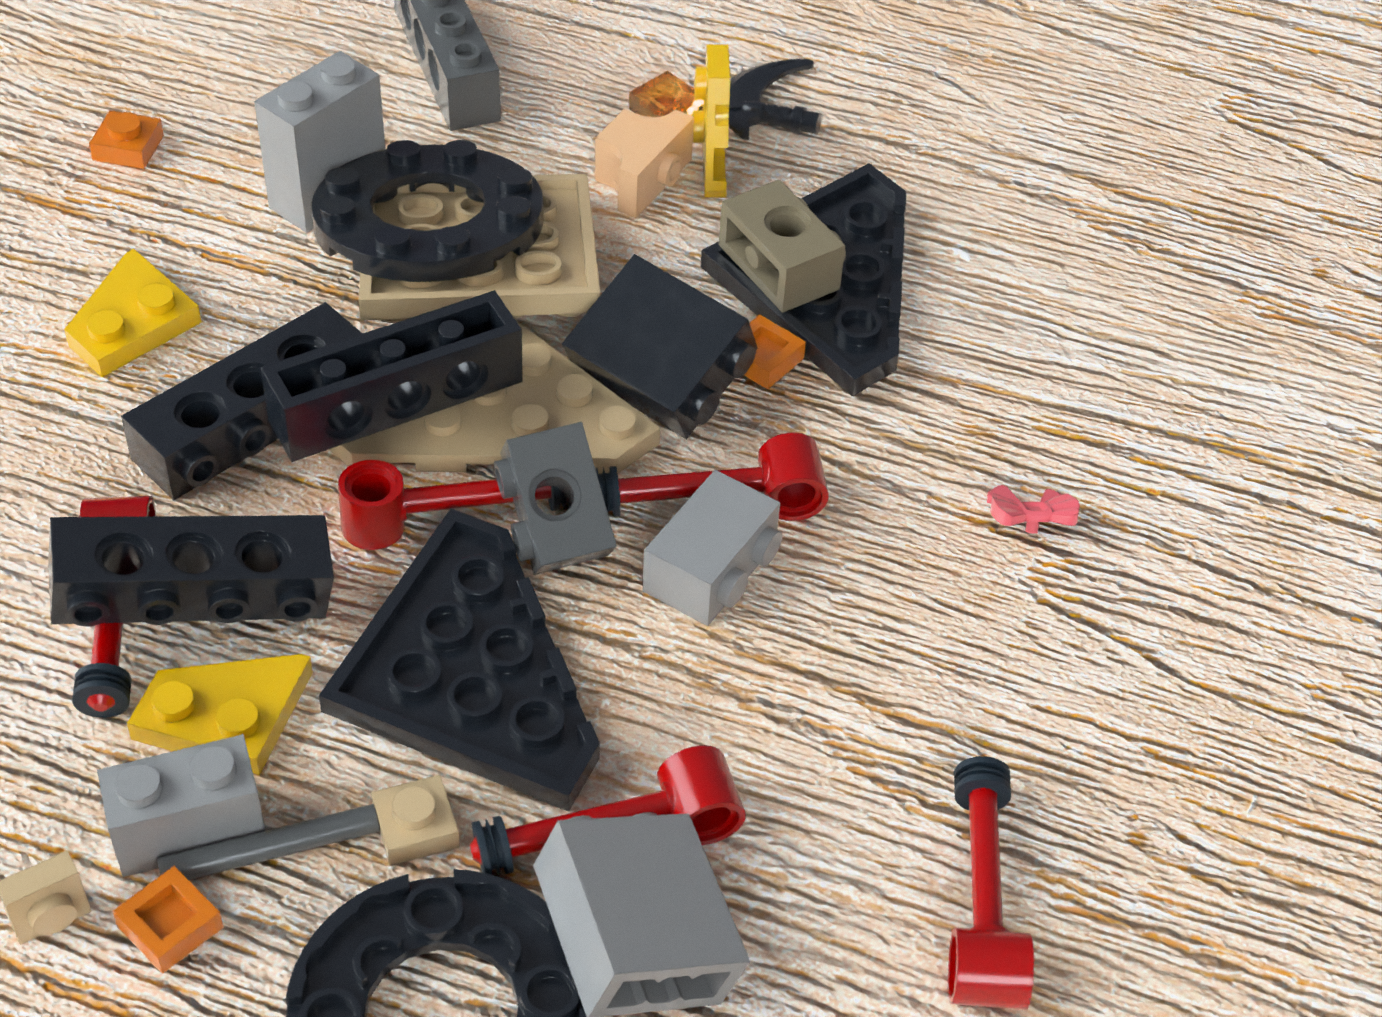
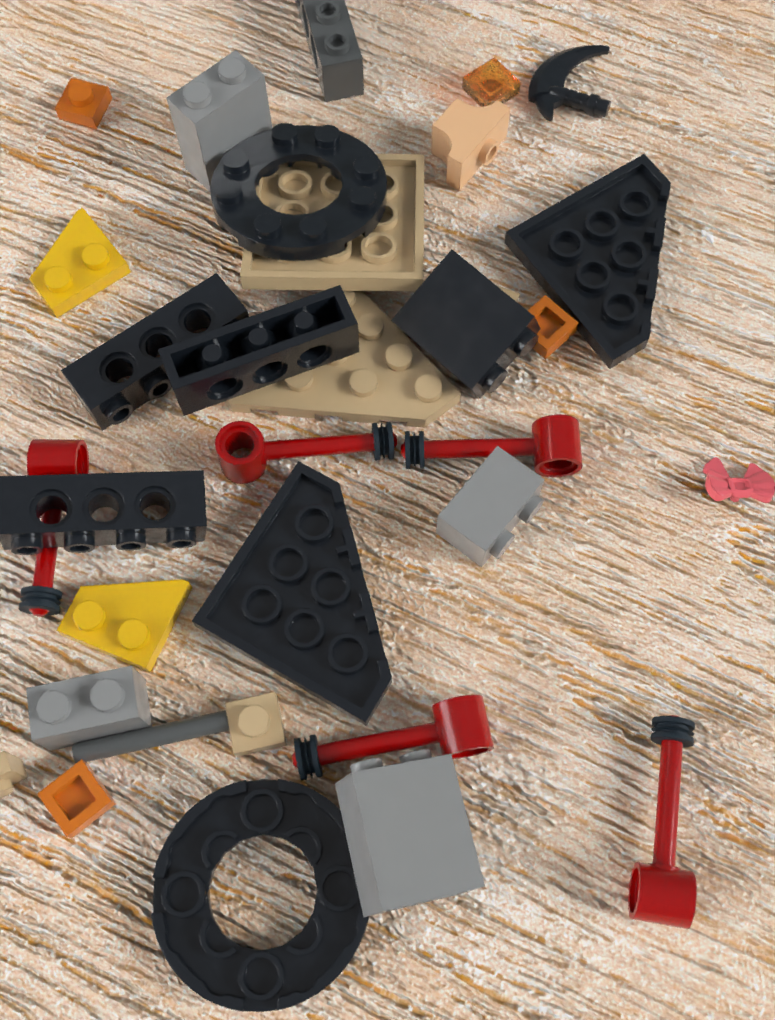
camera: 10 degrees right, 20 degrees up
dark grey brick [494,421,617,575] -> none
yellow wing [692,44,730,198] -> none
dark tan brick [719,179,845,313] -> none

